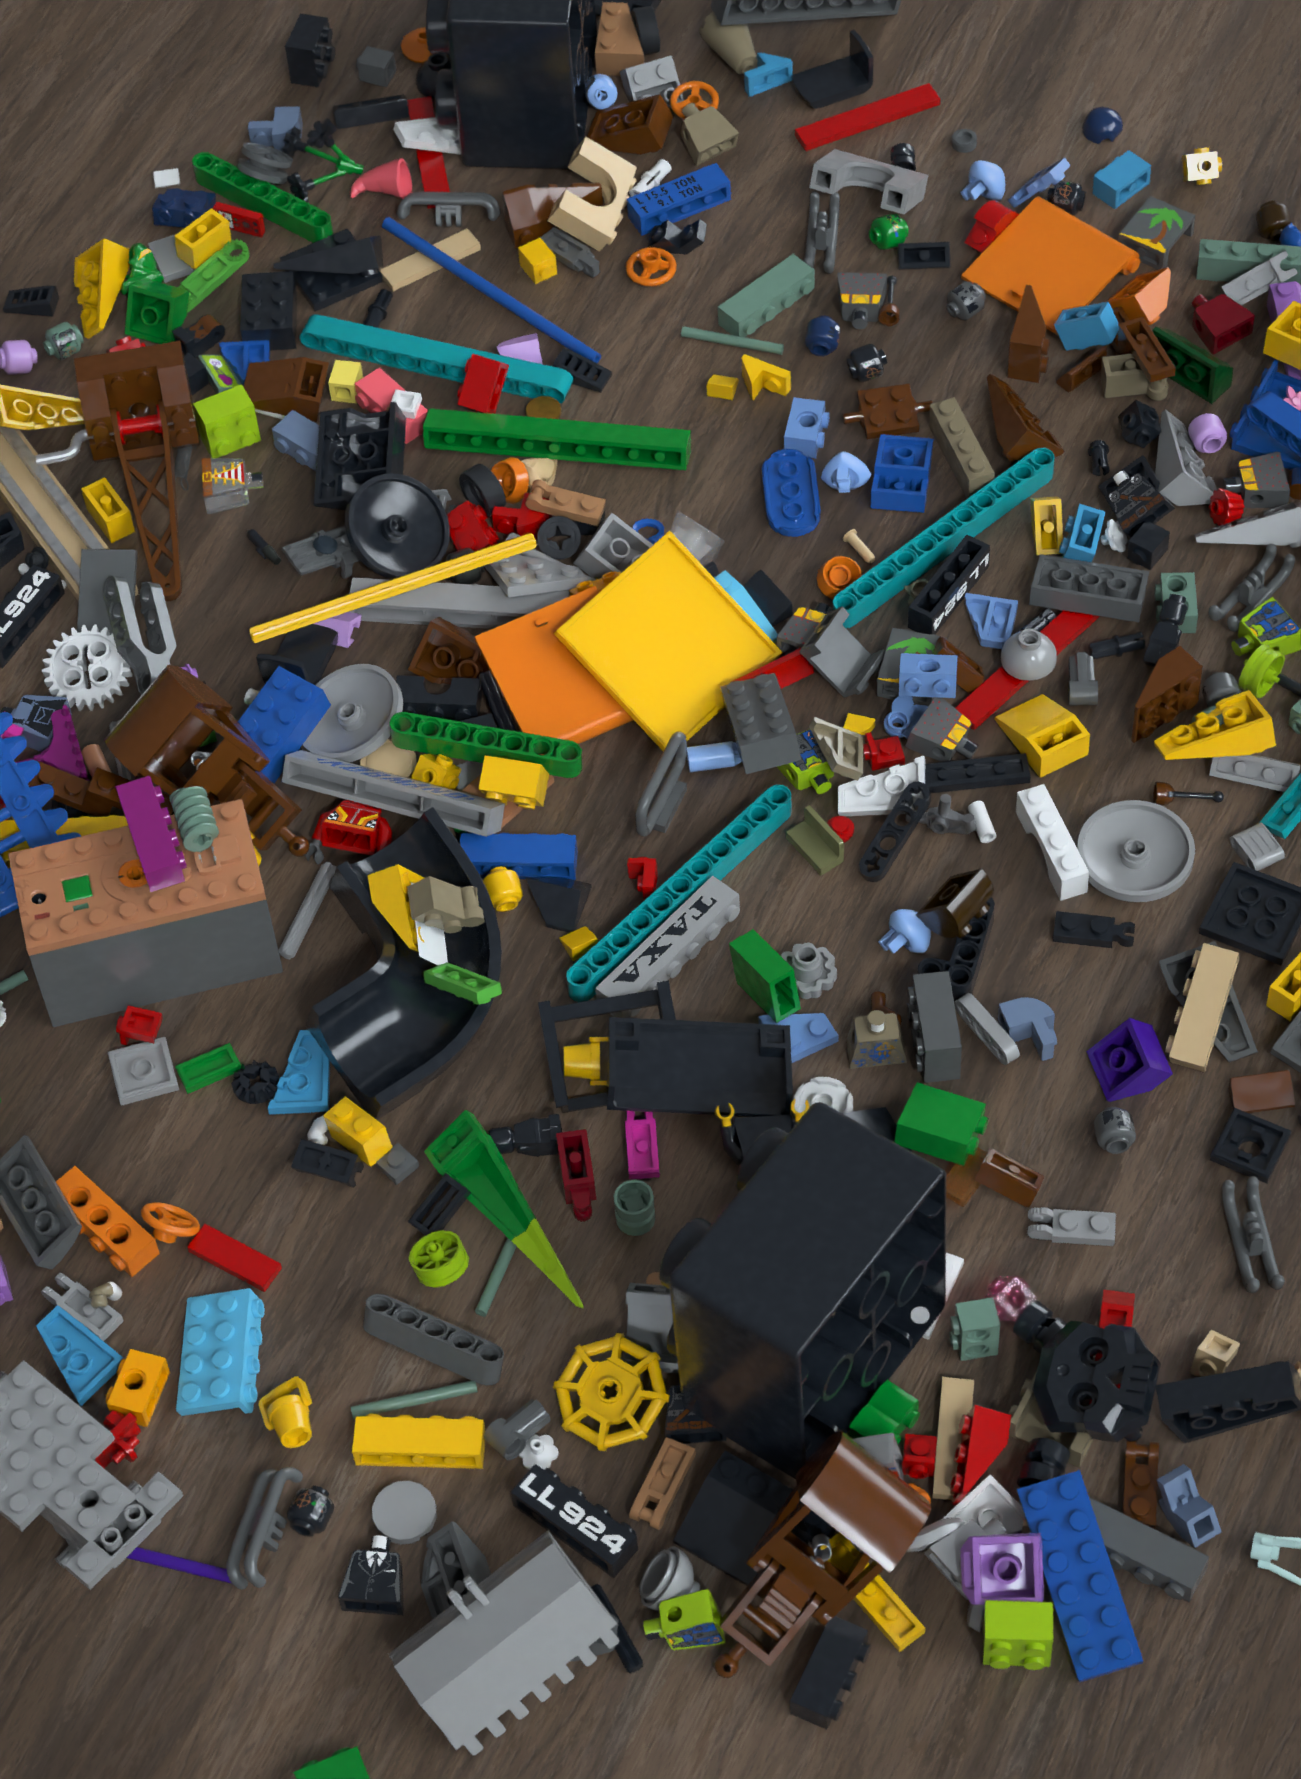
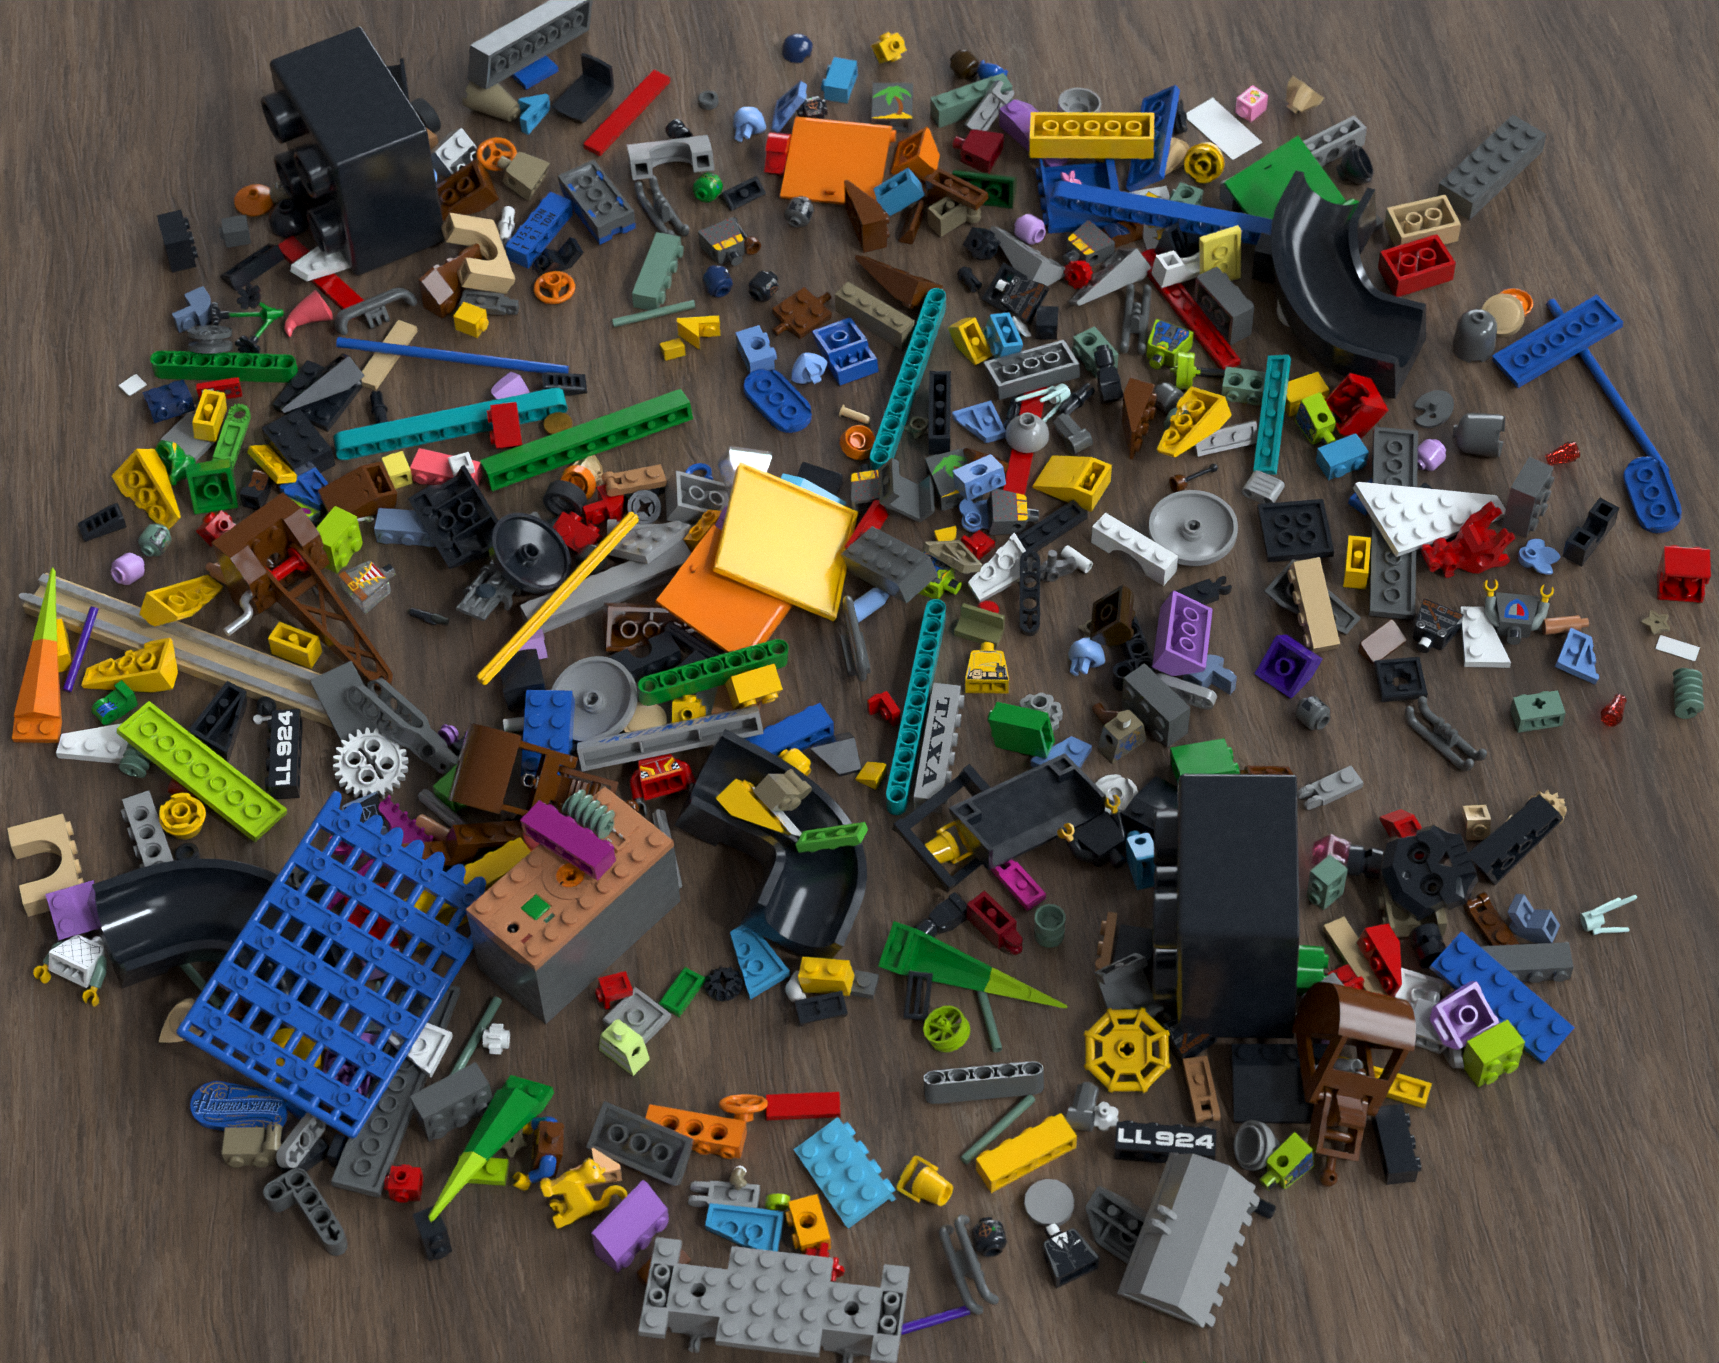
camera: 35 degrees left, 0 degrees up
none -> yellow tile [248,444,297,484]
none -> blue tile [511,55,558,90]
none -> dark grey piece [558,160,636,244]
none -> yellowish green torso [599,1019,650,1076]
none -> lime tile [765,1194,790,1211]
none -> yellow torso [965,642,1009,694]
none -> light aqua plant [1015,383,1071,422]
none -> medium lavender slope [1152,590,1213,676]

